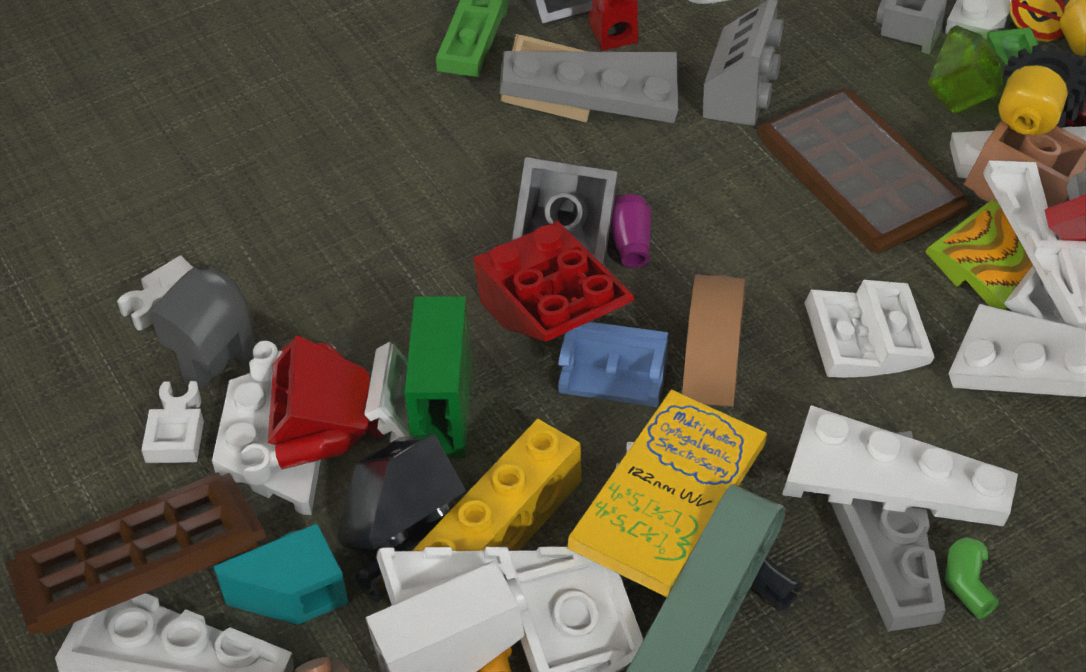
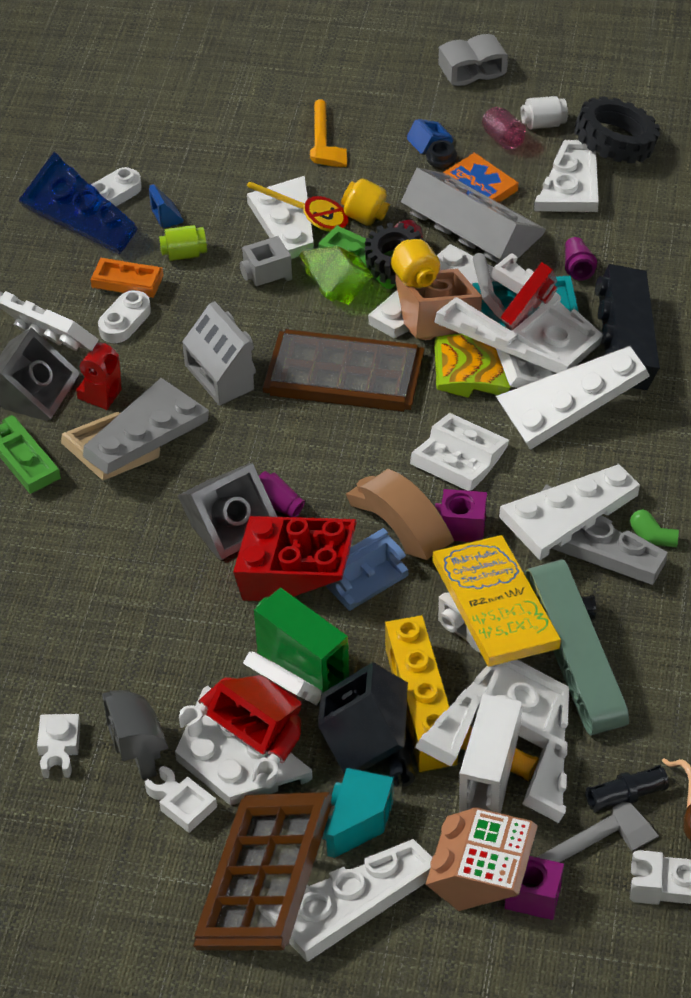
camera: 50 degrees left, 0 degrees up
none -> magenta brick [435,489,487,542]

